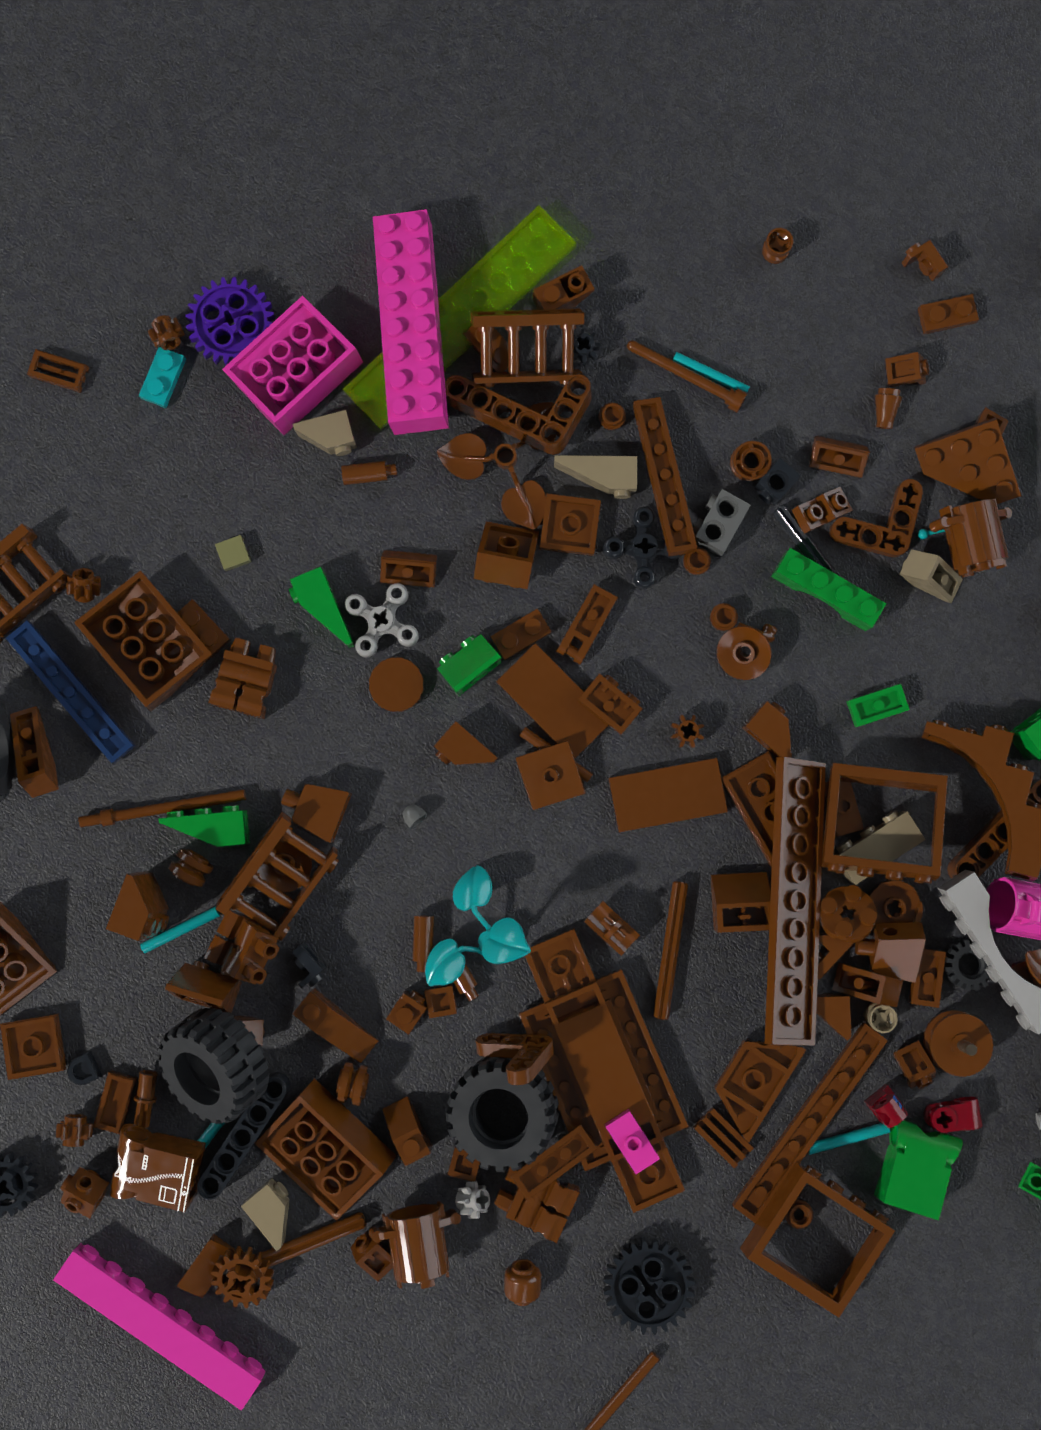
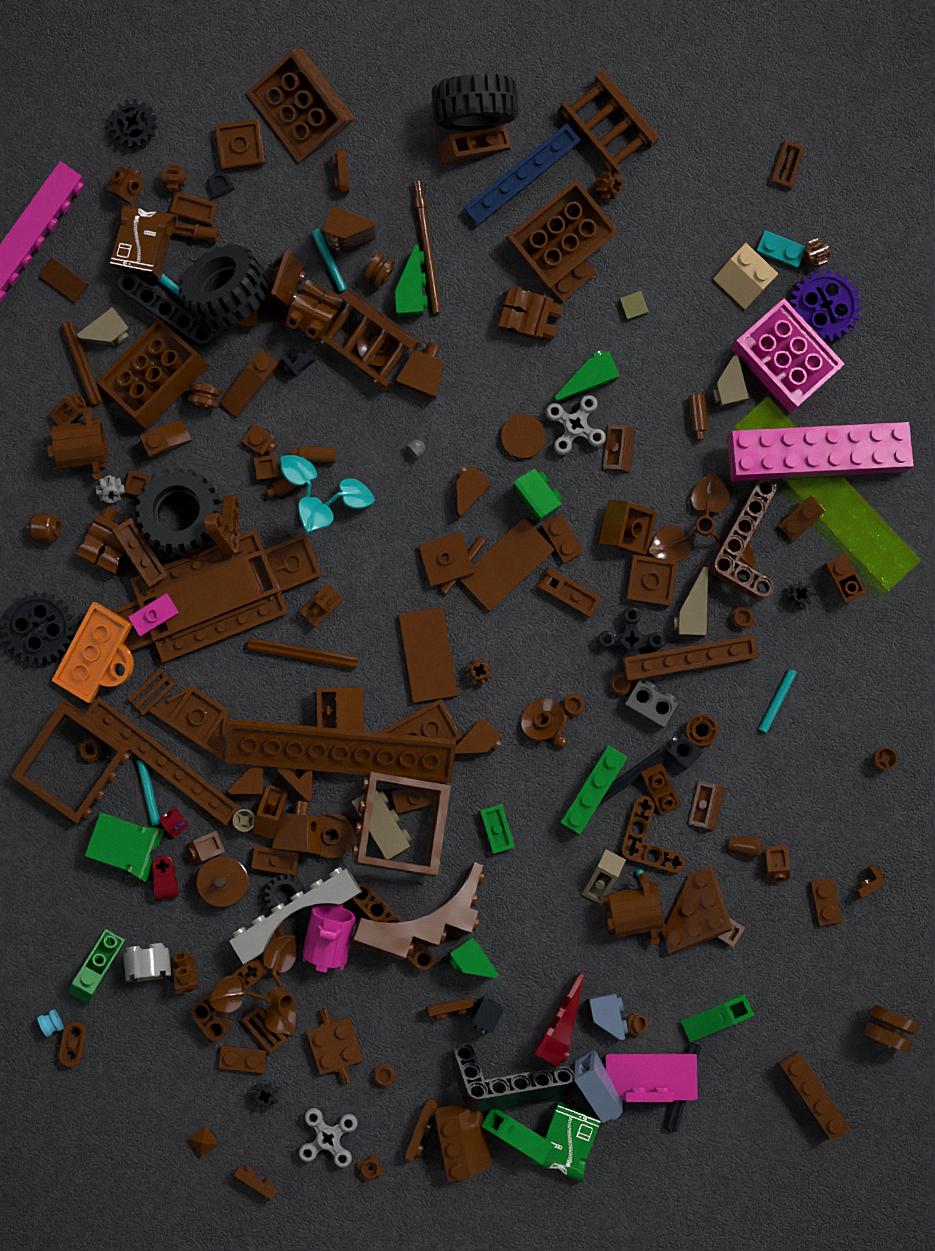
camera: 95 degrees right, 0 degrees up
reddish brown gear [211,1246,274,1308] -> none
reddish brown fence [470,308,584,388] -> none
reddish brown bracket [578,674,642,735] -> none
reddish brown piece [627,340,748,413] -> none
reddish brown plate [820,885,877,943] -> none
none -> orange plate [51,602,134,703]
none -> reddish brown plate [333,149,350,194]
none -> tan slope [713,243,778,310]

